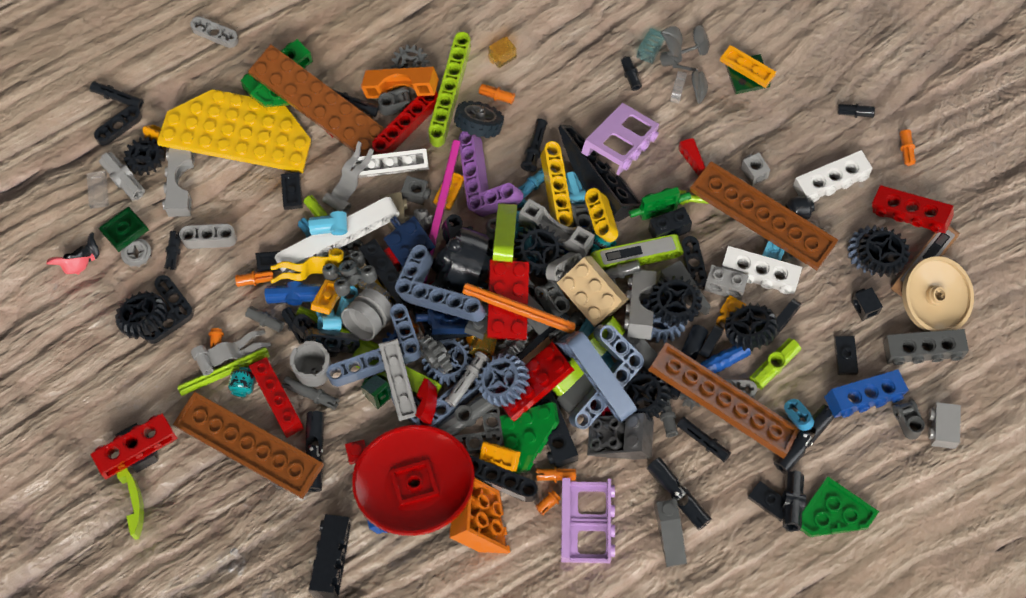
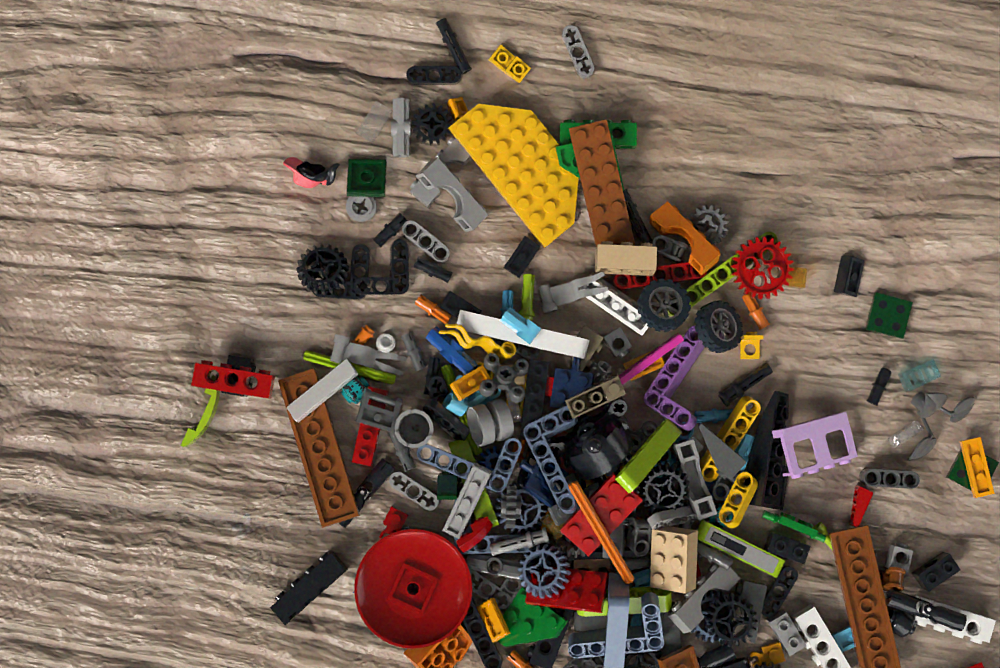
camera: 35 degrees right, 20 degrees up
none -> white slope [286,359,358,423]
none -> black beam [352,239,409,295]
none -> dark grey plate [355,388,402,432]
none -> white plate [376,334,396,353]
none -> light grey beam [389,471,439,510]
none -> black pin [414,256,453,283]
none -> light grey arch [416,158,488,232]
none -> yellow slope [488,44,531,83]
none -> dark tan slope [565,375,626,419]
none -> tan brick [595,241,657,276]
none -> black wheel [637,279,691,332]
none -> dark grey slope [698,422,746,480]
none -> red gear [730,237,794,299]
none -> yellow bracket [740,332,764,359]
none -> black slope [834,256,865,297]
none -> dark grey beam [859,468,920,489]
none -> dark green tile [865,292,913,339]
none -> dark orange piece [880,567,906,592]
none -> black piece [885,589,967,631]
none -> black brick [912,552,961,592]

